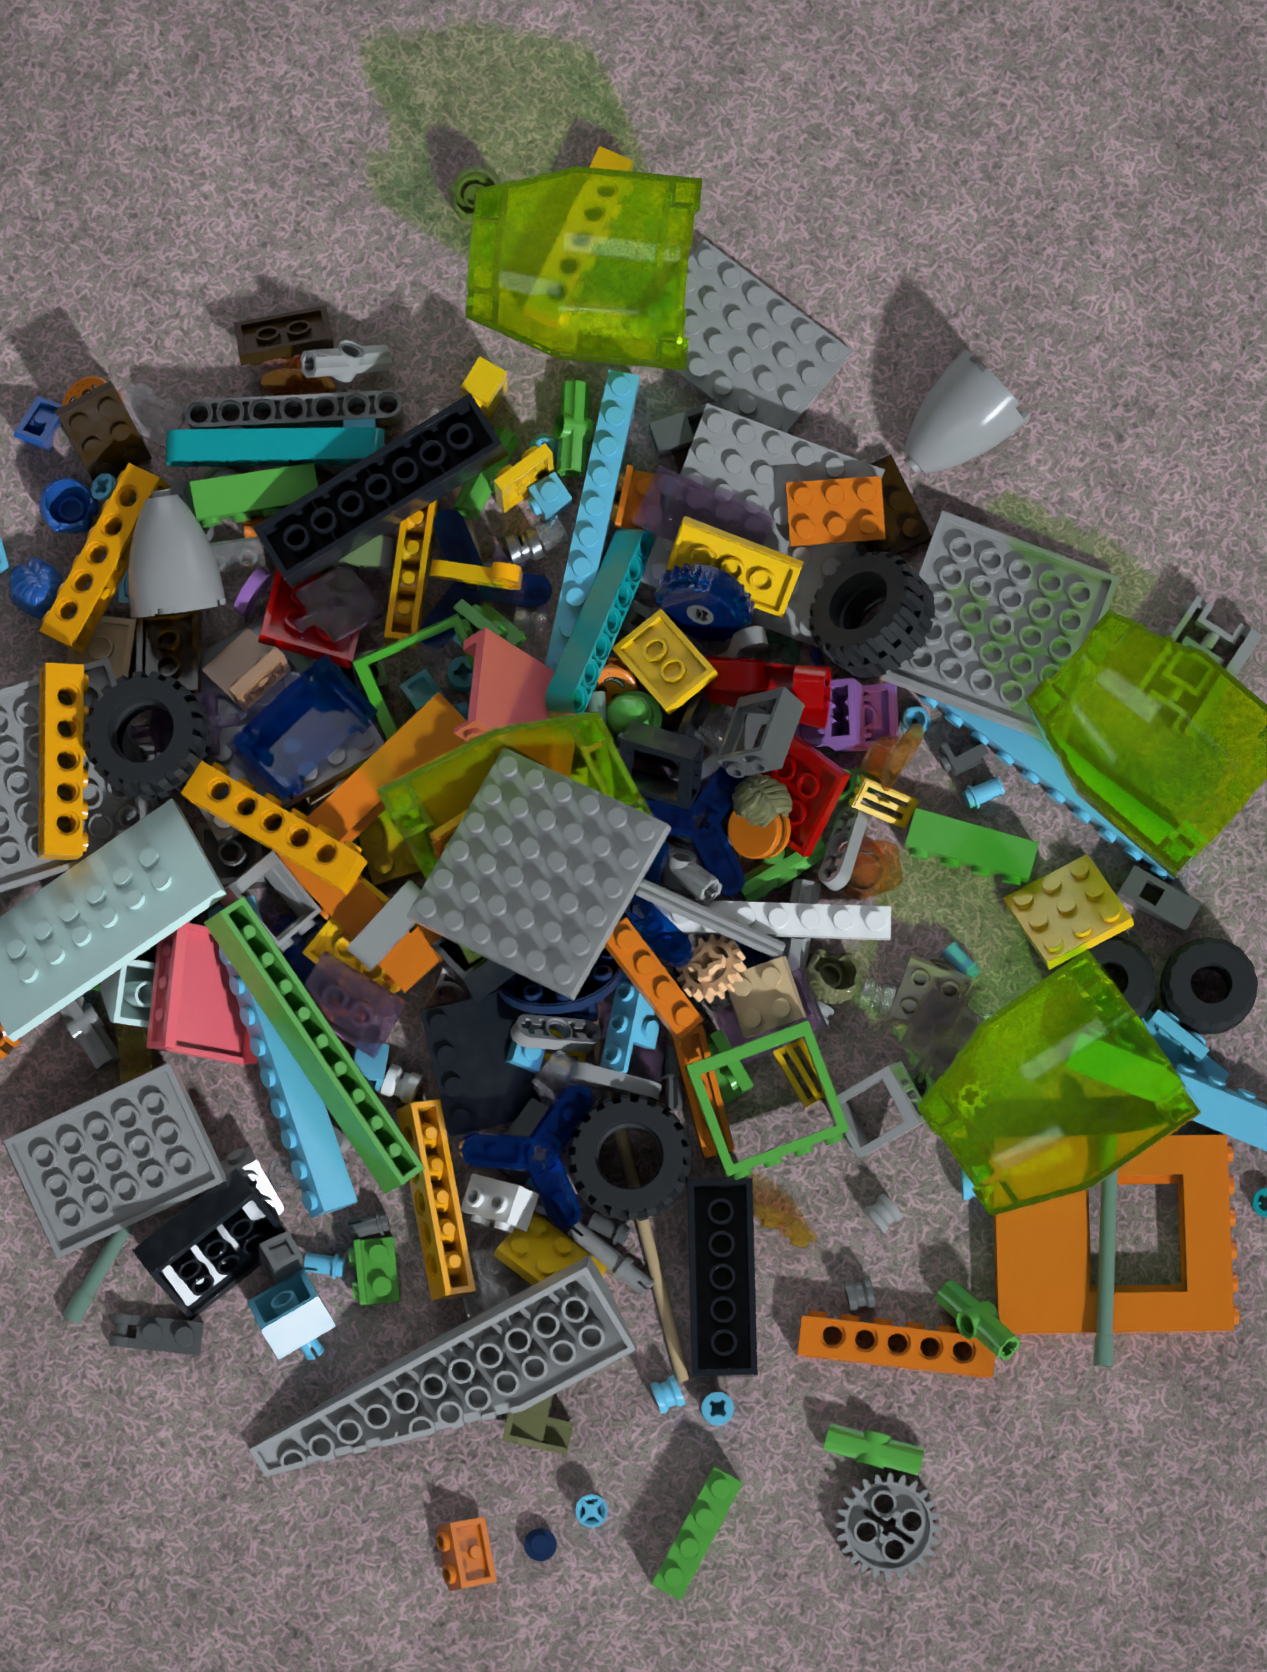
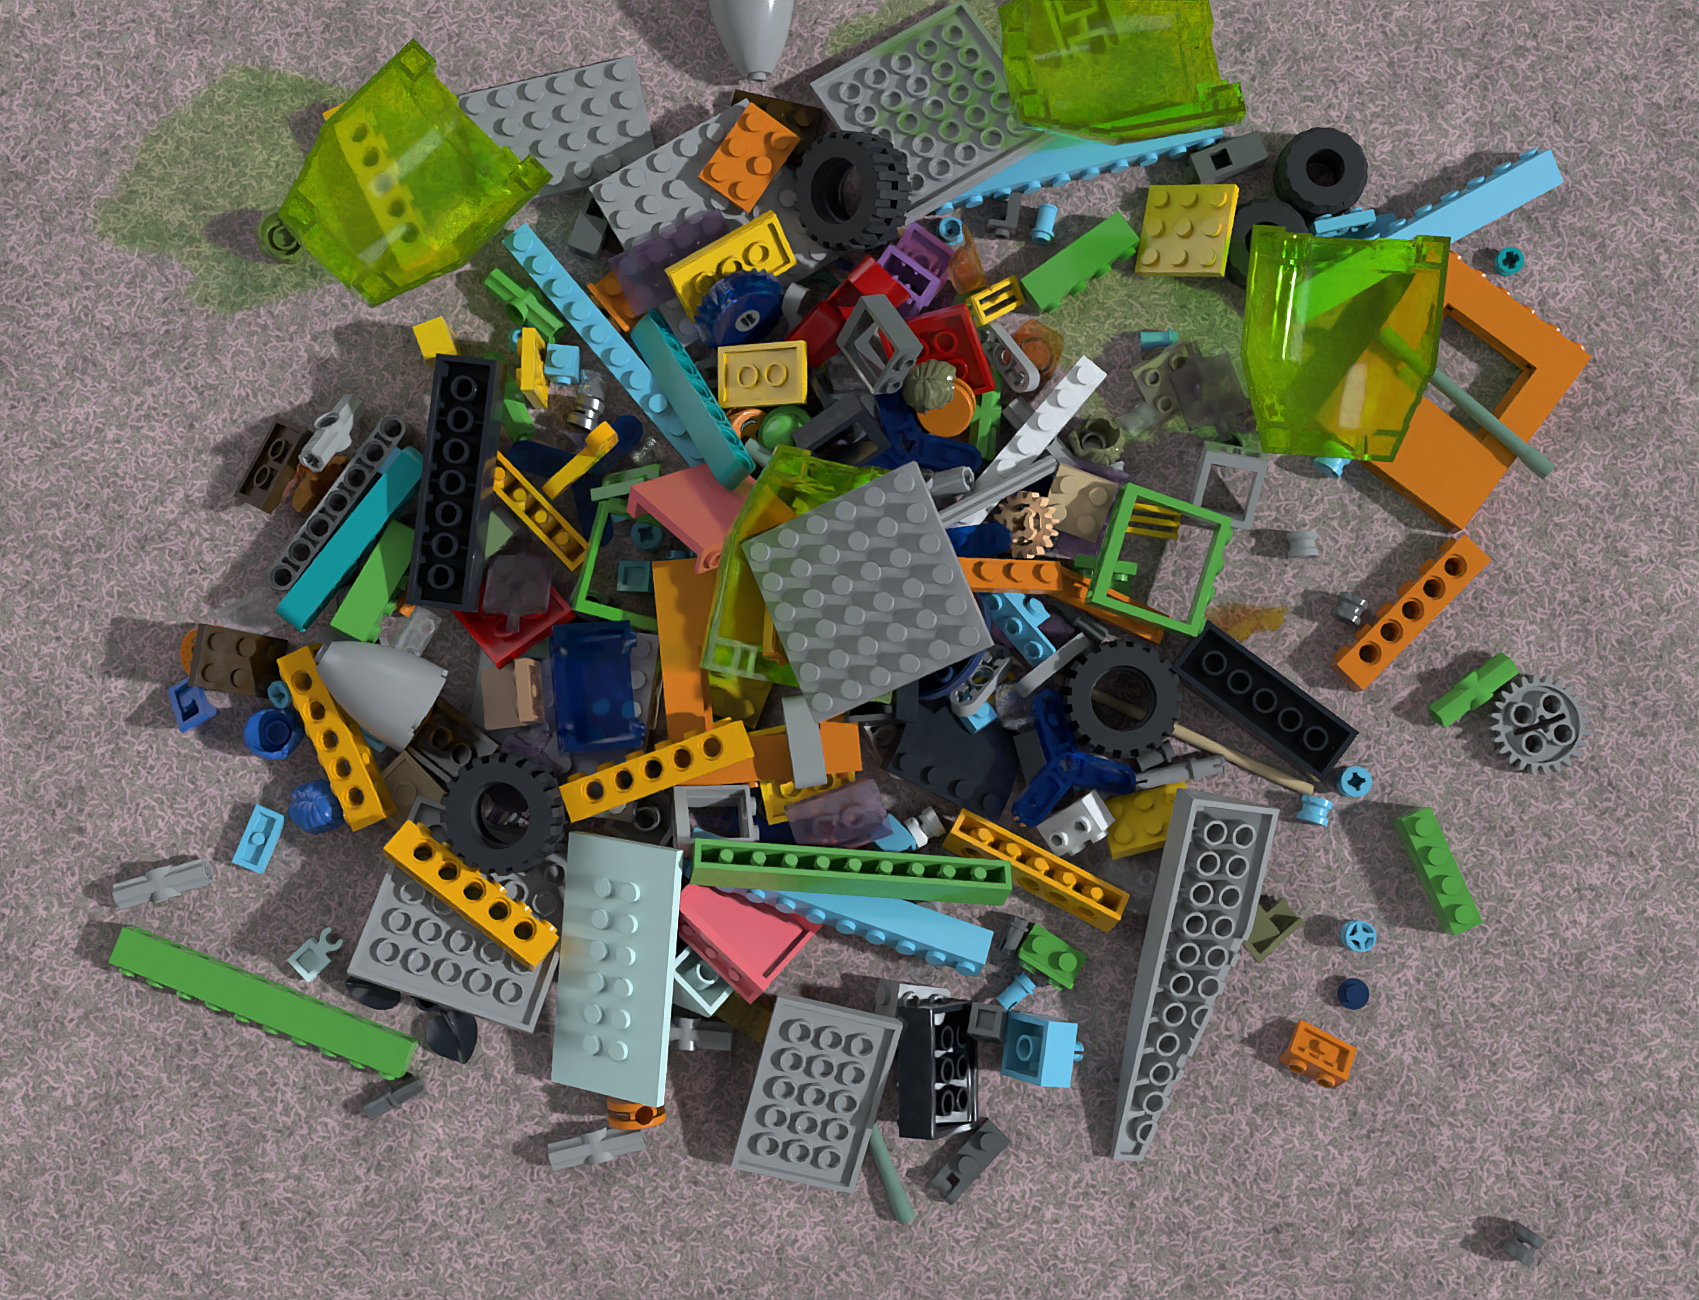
camera: 50 degrees left, 5 degrees up
medium lavender piece [233,567,272,617] -> none
bright green piece [935,1280,1021,1361] -> none

